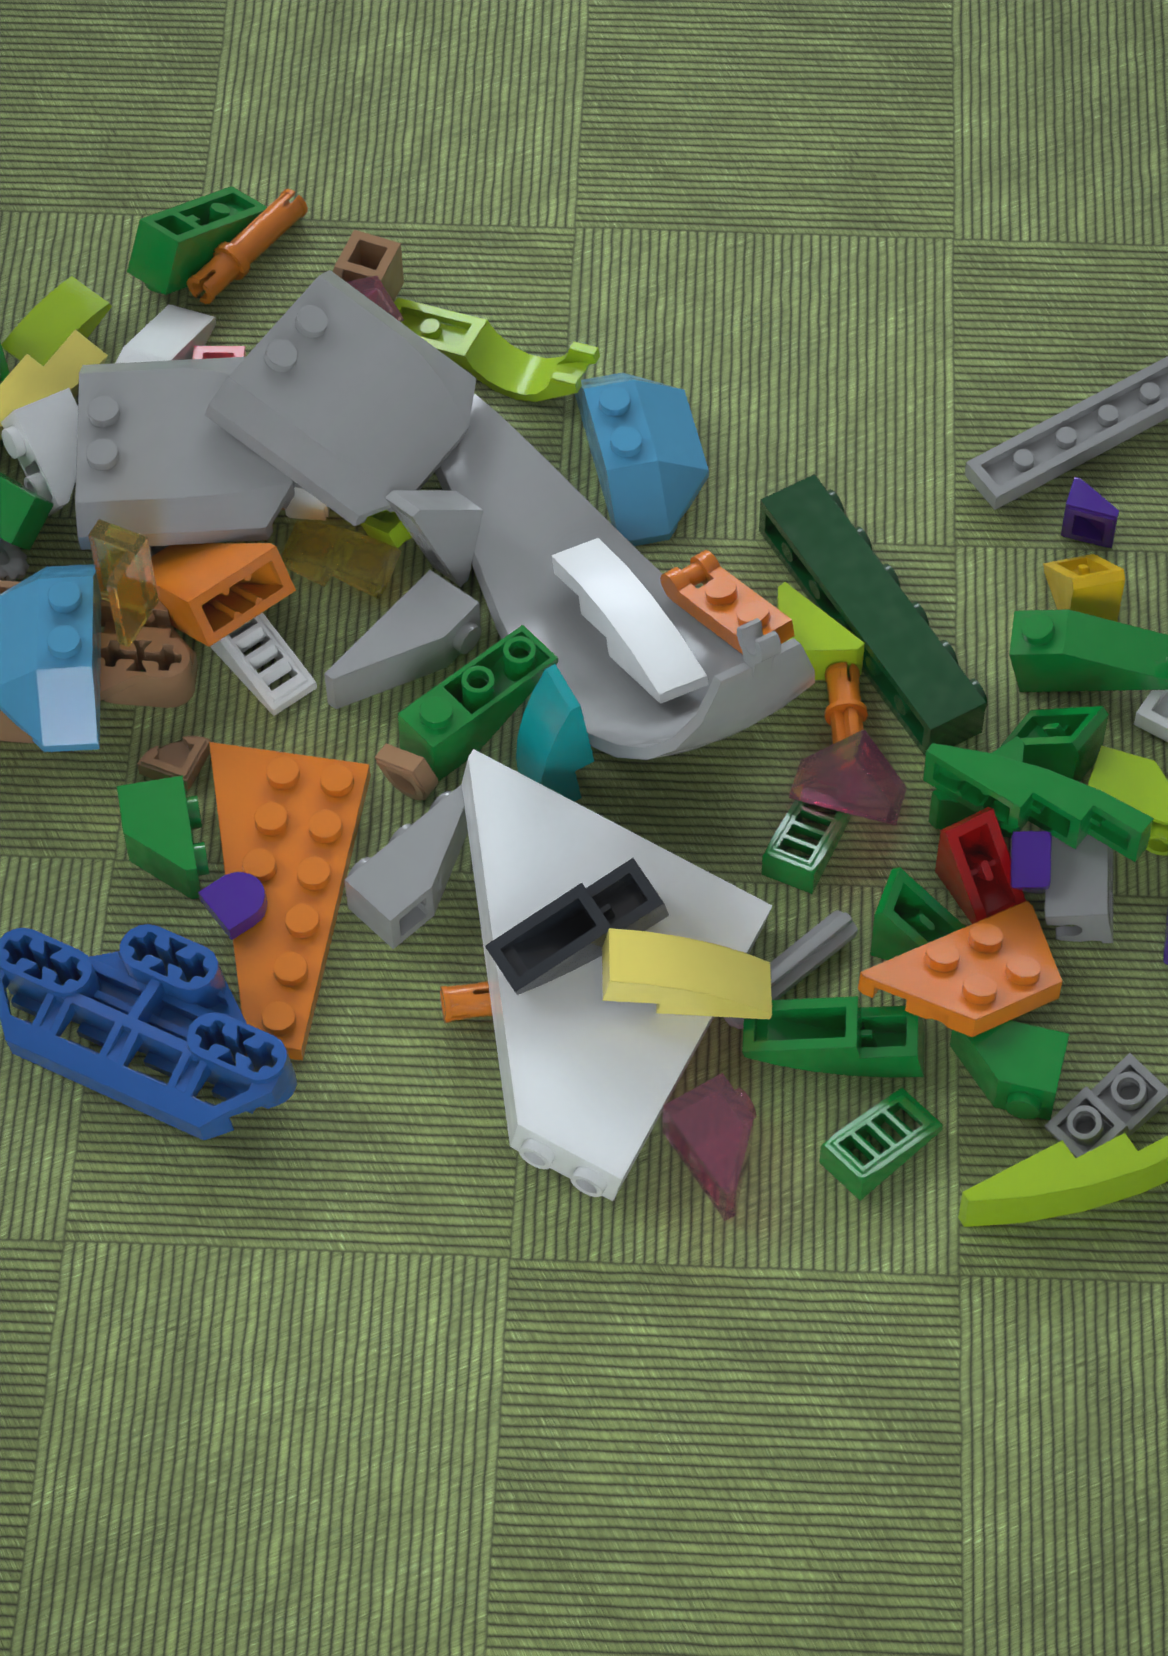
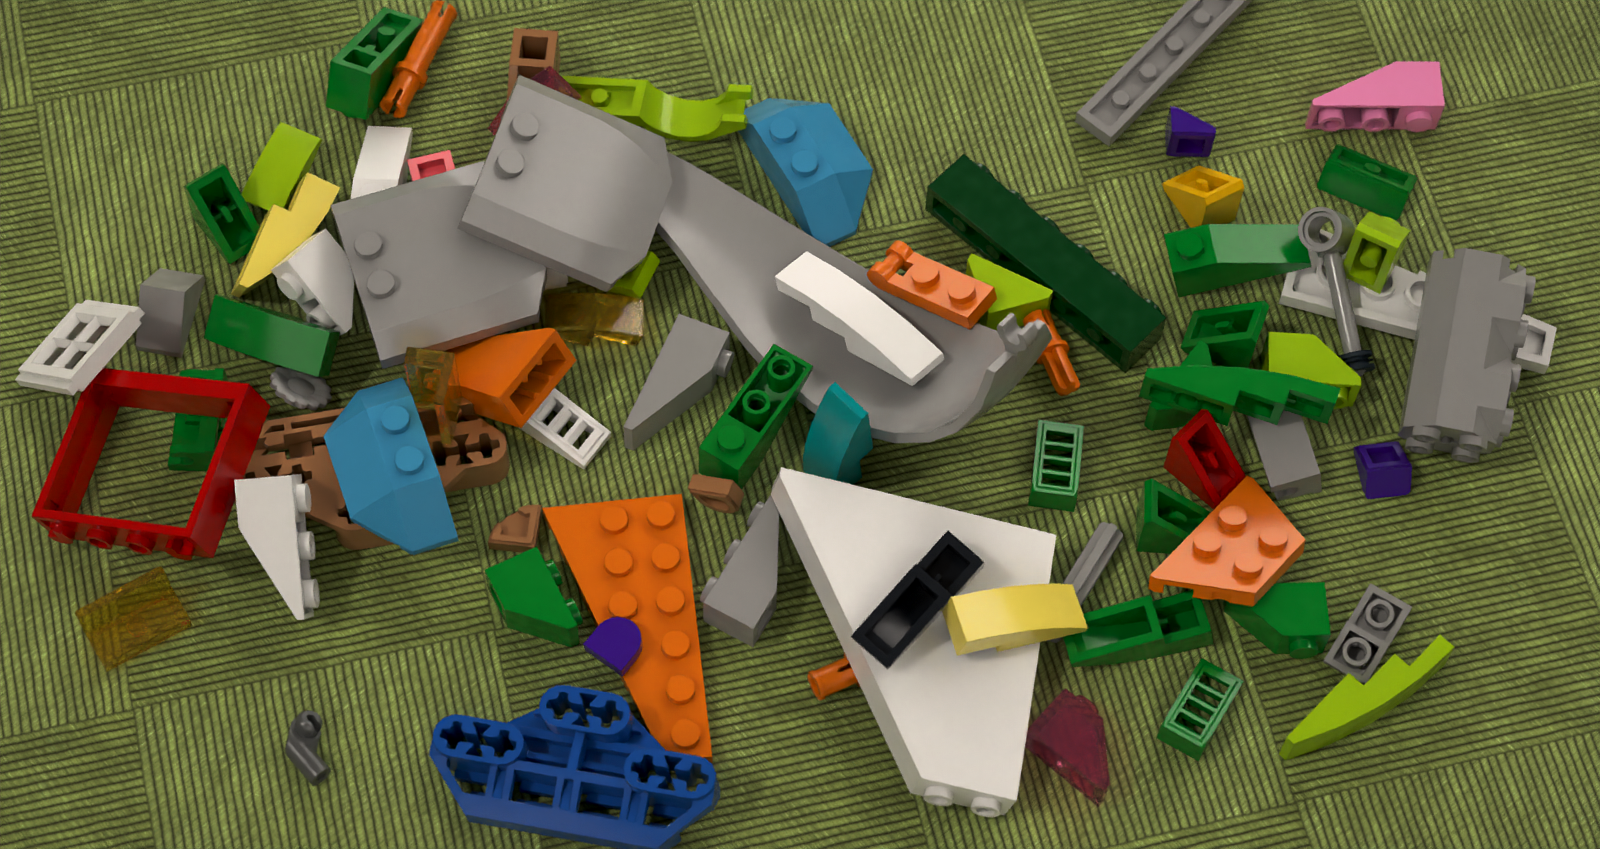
camera: 20 degrees left, 5 degrees up
light grey slope [385,490,483,587] -> none
clear pink slope [789,729,907,826] -> none
dark purple slope [1011,831,1052,894] -> none

